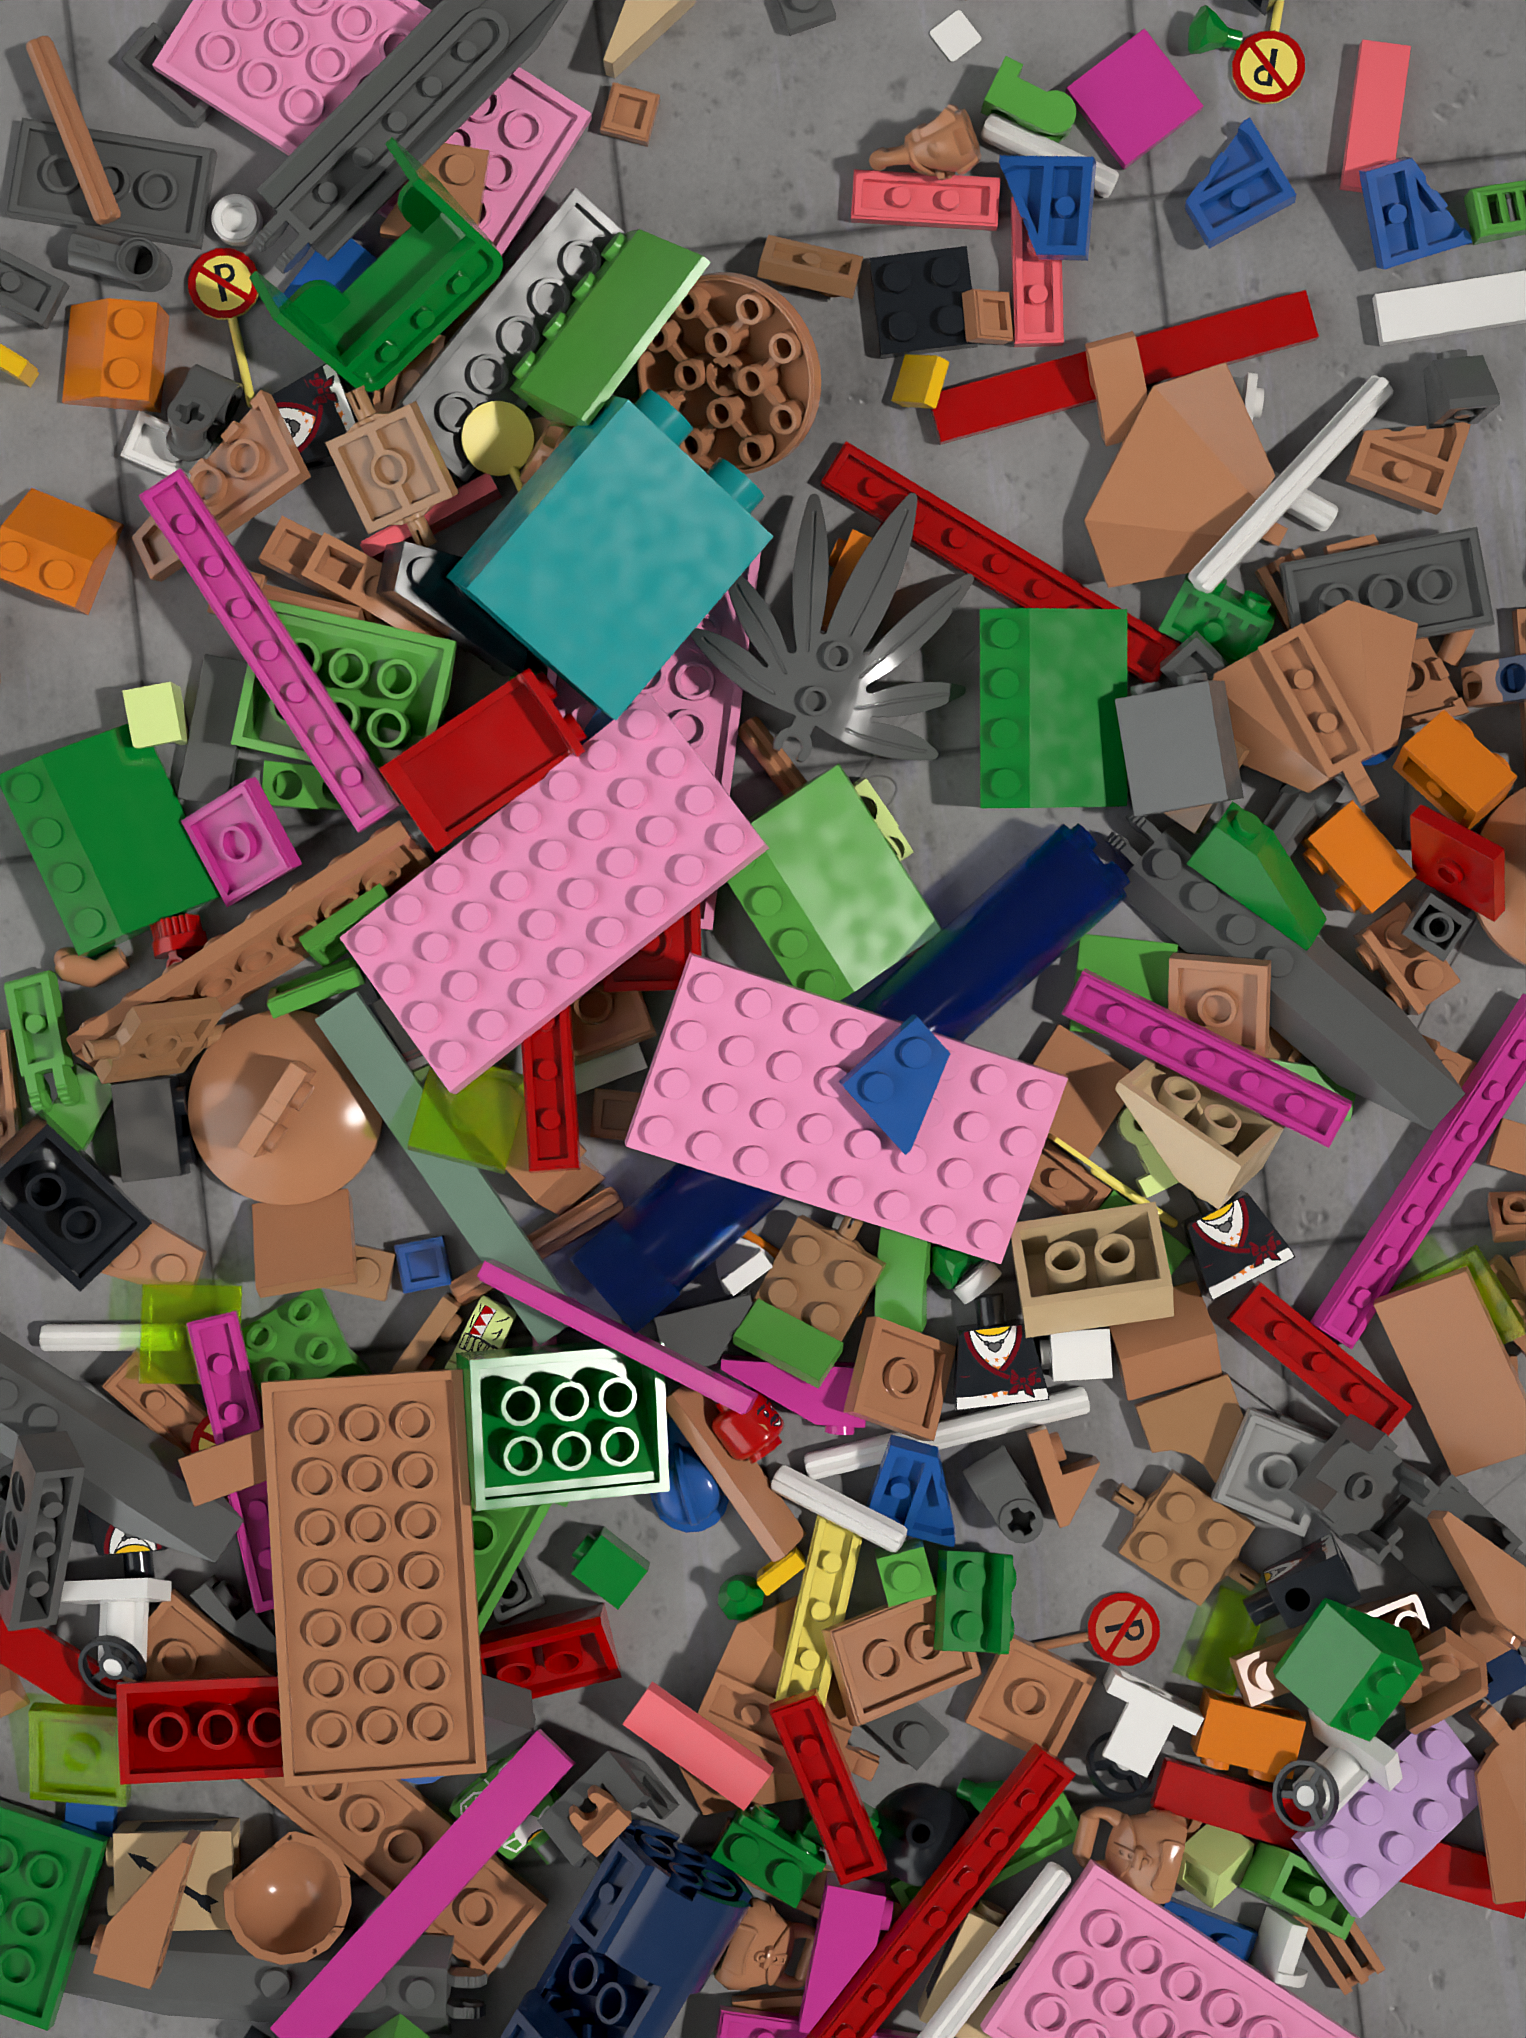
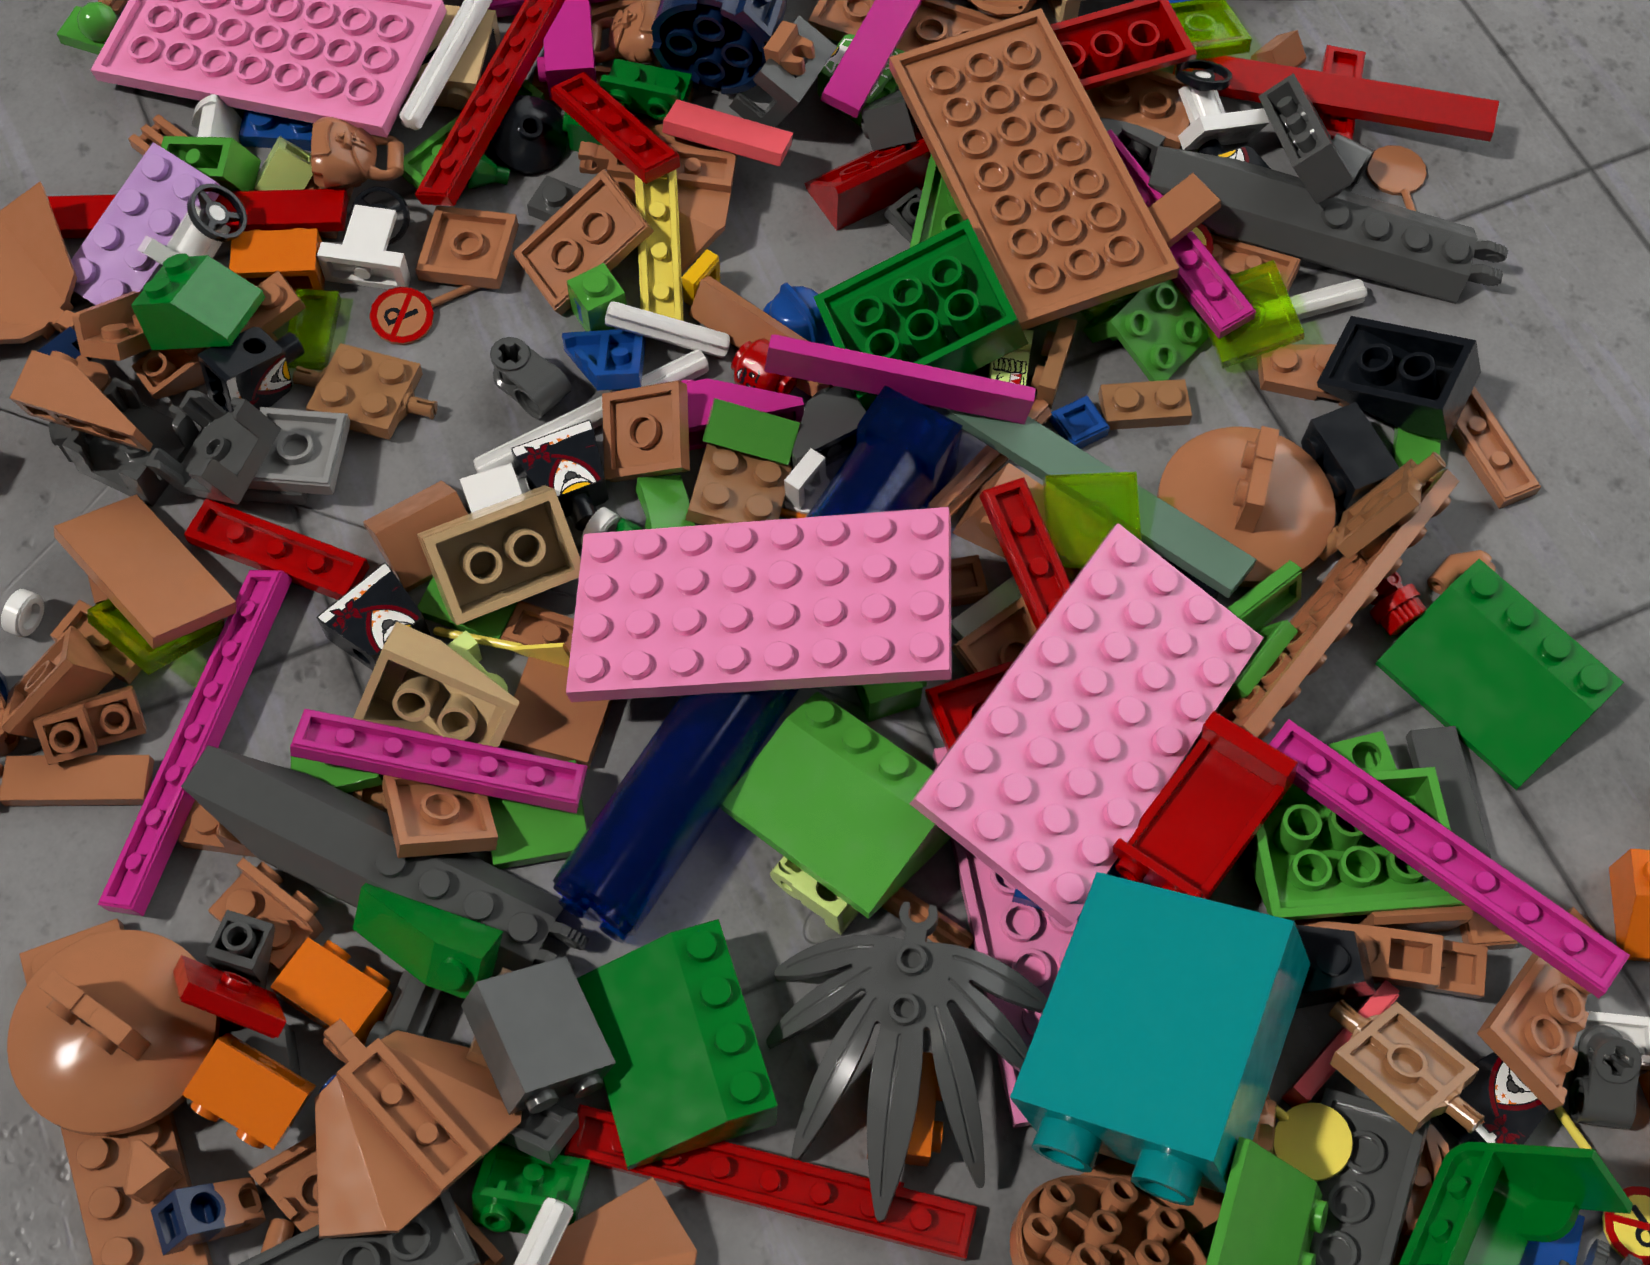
camera: 155 degrees right, 25 degrees down
bright green hinge [4,970,80,1113] -> none
yellowish green panel [122,682,189,749] -> none
dark pink tile [181,777,302,907] -> none
nougat tile [252,1188,358,1298] -> none
green brick [571,1527,650,1610] -> none
green rock [718,1575,764,1621] -> none
blue wing [839,1014,950,1155] -> none
green bracket [934,1550,1017,1655] -> none
nougat slope [1025,1424,1100,1528] -> none
medium nougat tile [1134,1372,1244,1483] -> none

